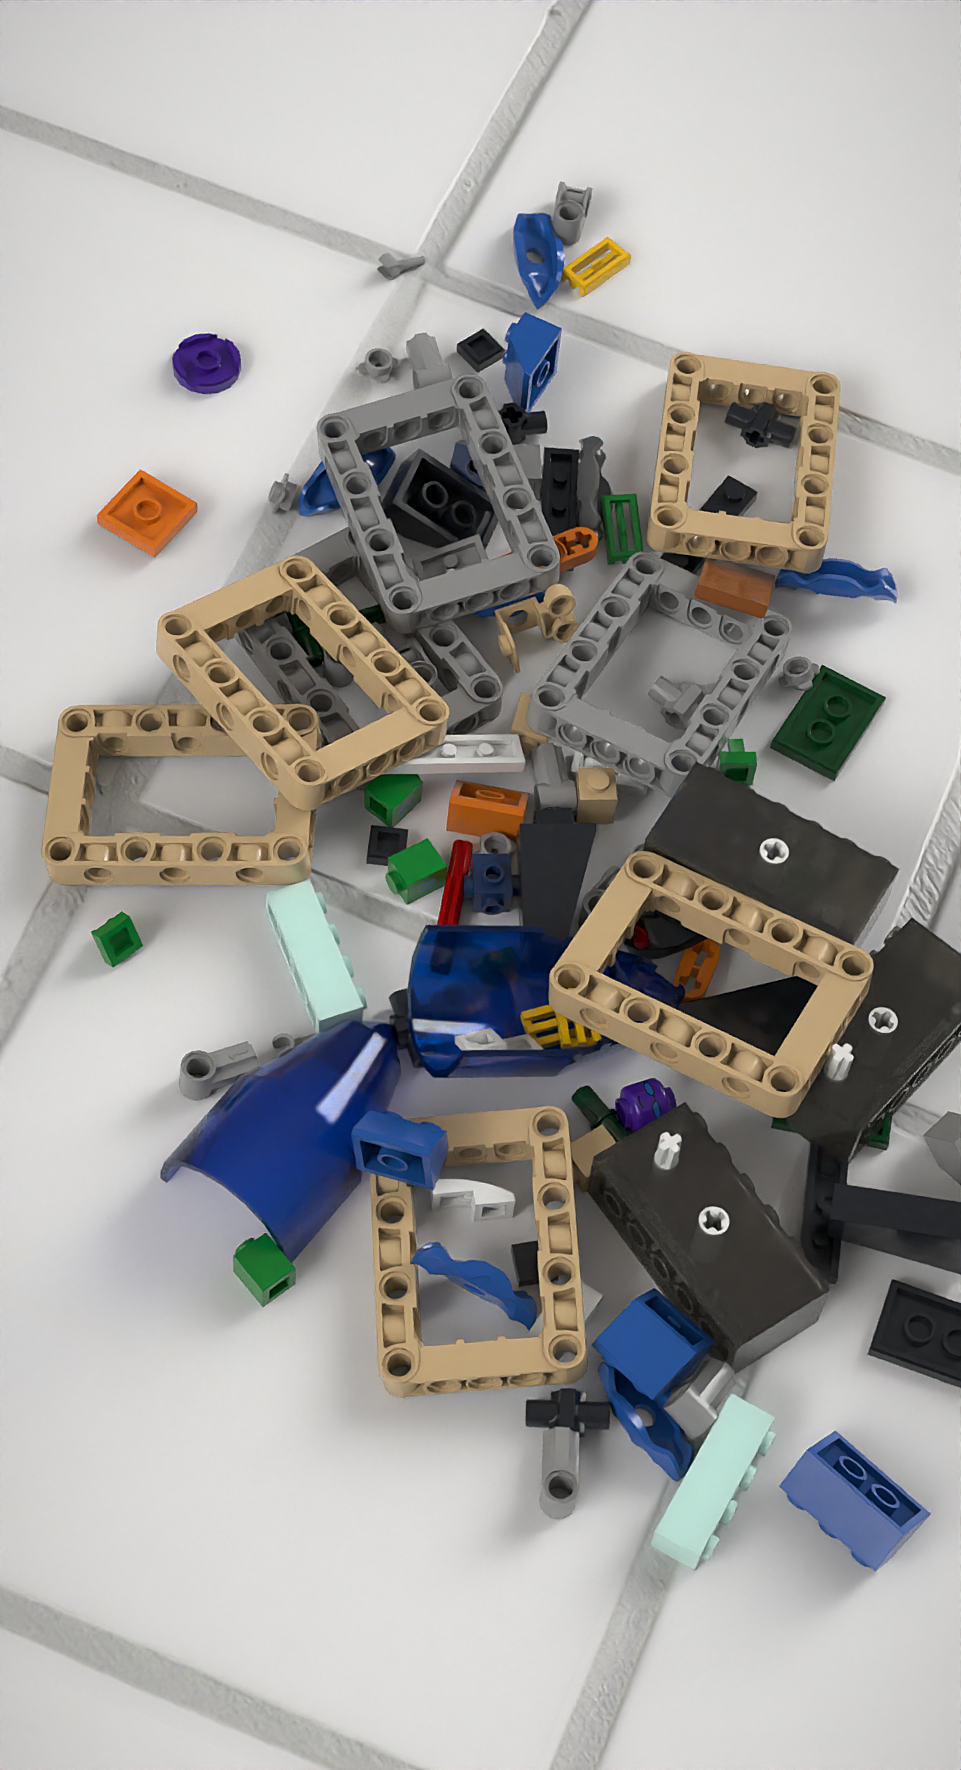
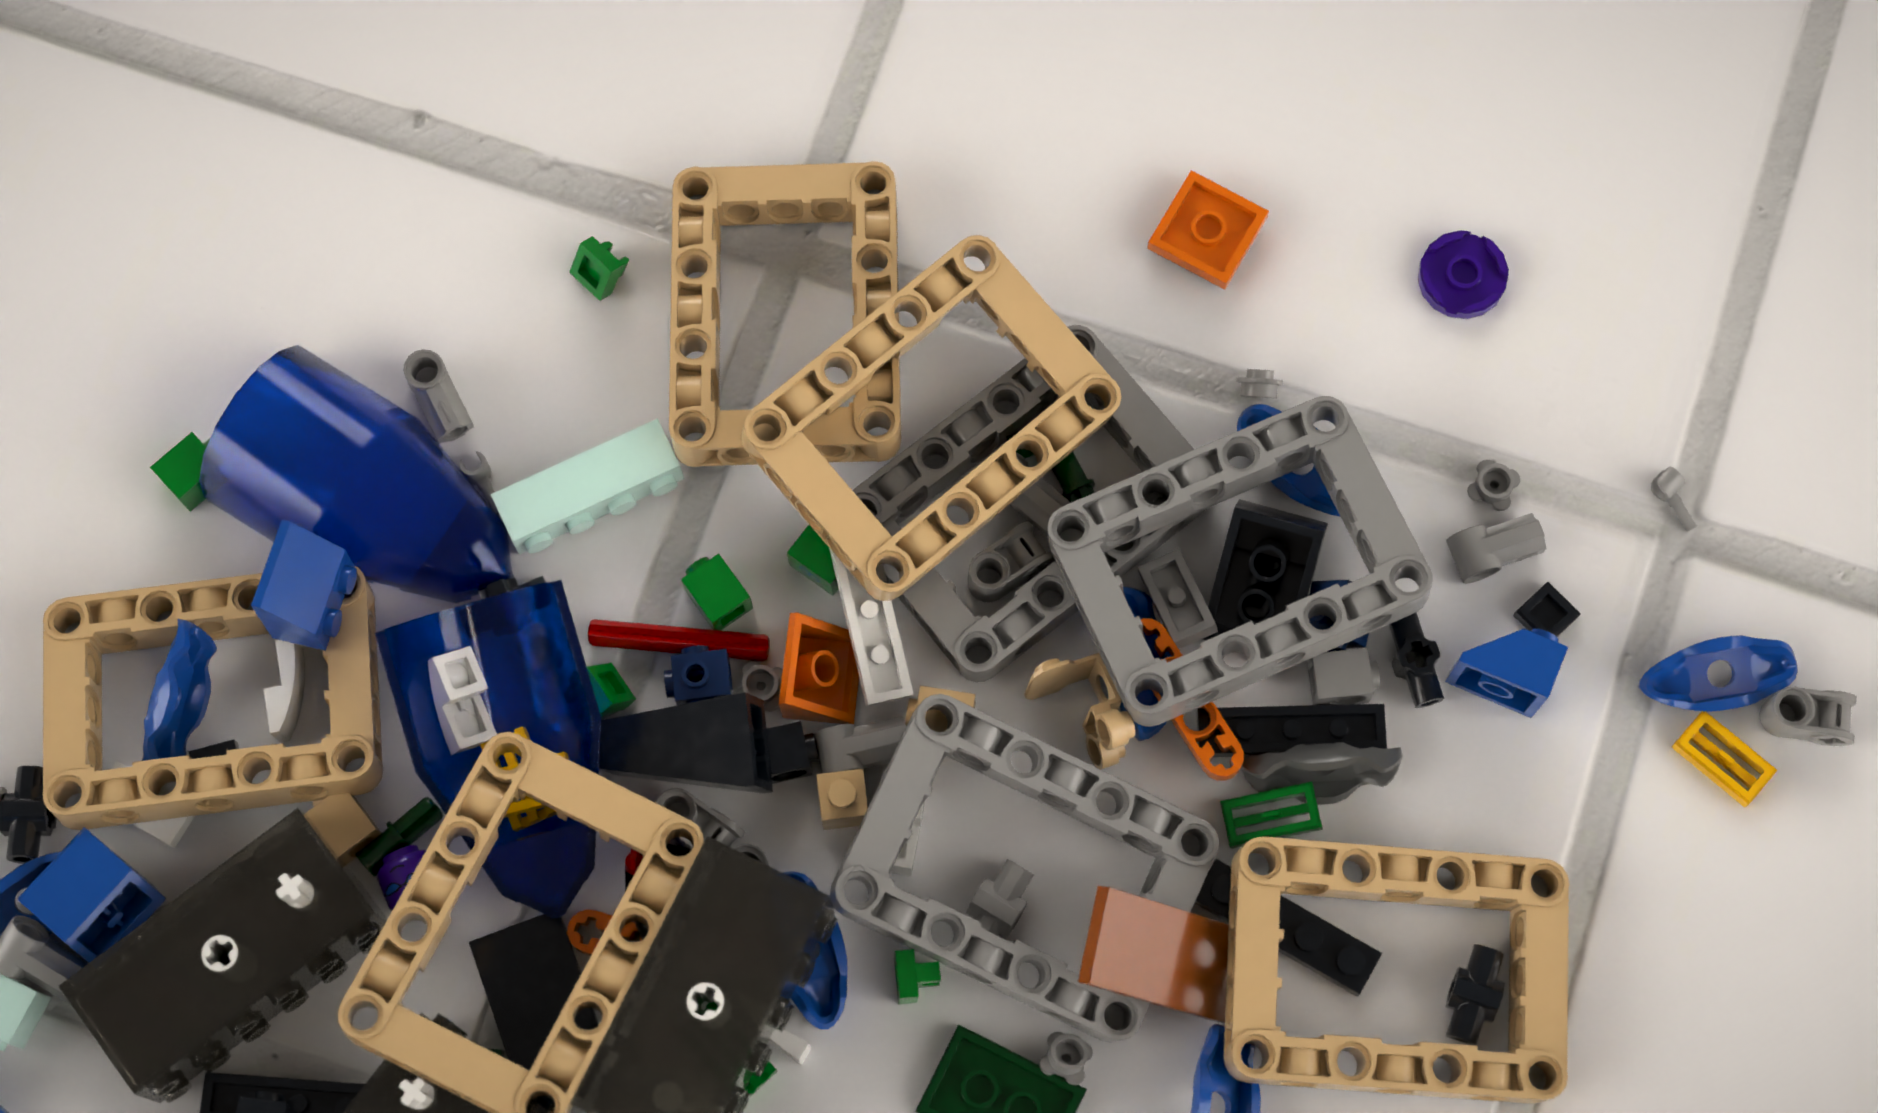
camera: 95 degrees right, 15 degrees up
black tile [366,825,408,866] -> none

